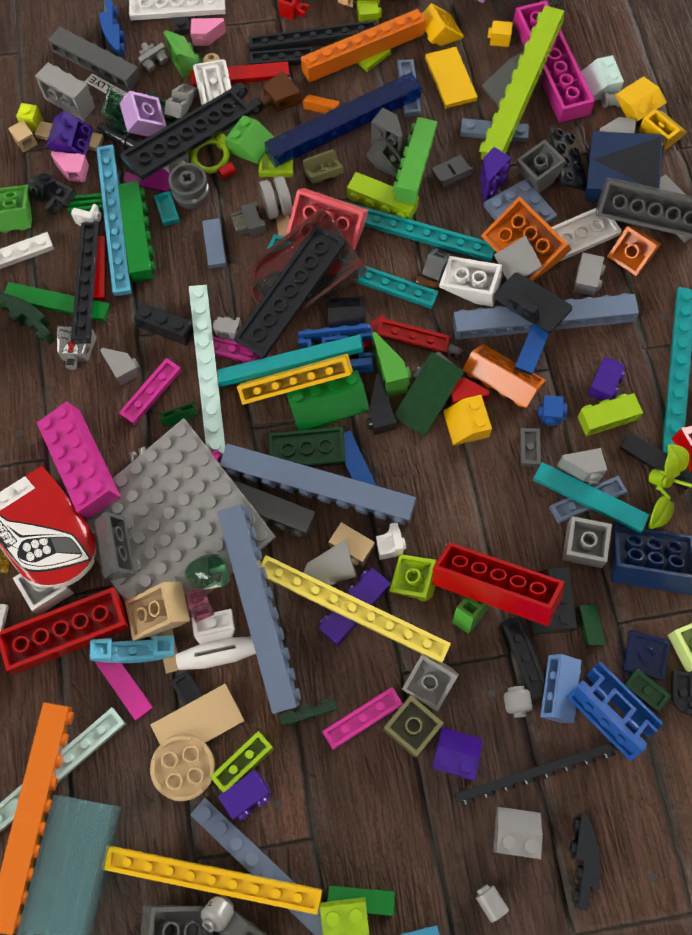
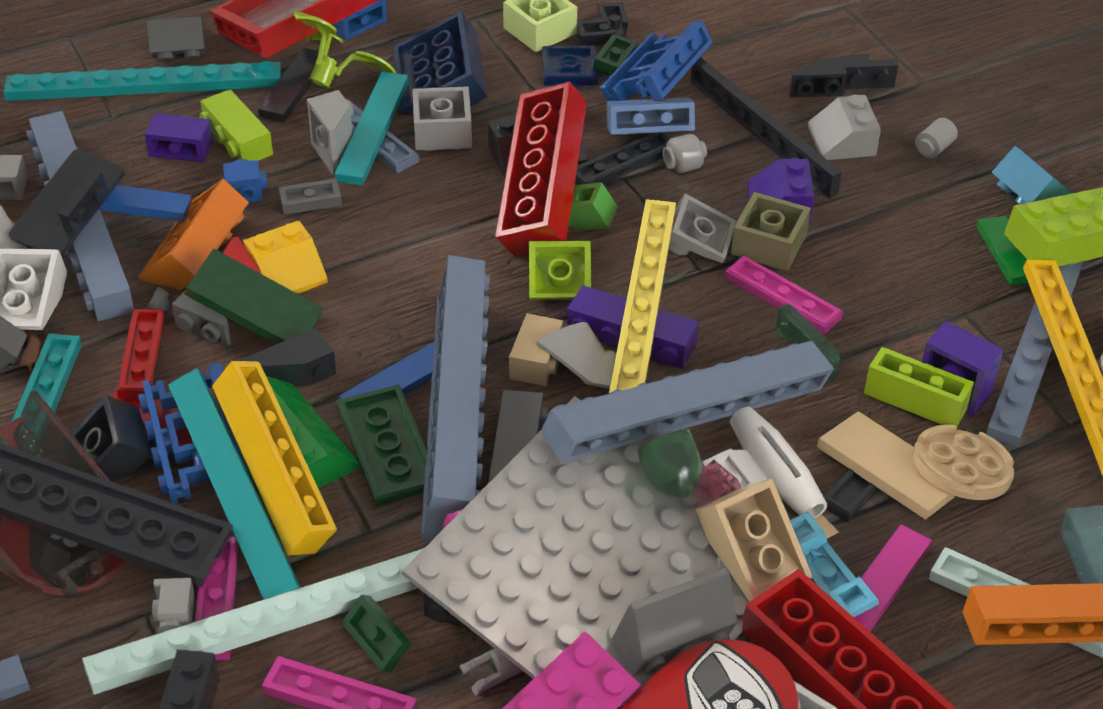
camera: 110 degrees left, 25 degrees down
bright green slope [372,332,411,398] -> none
white brick [376,523,406,560] -> none

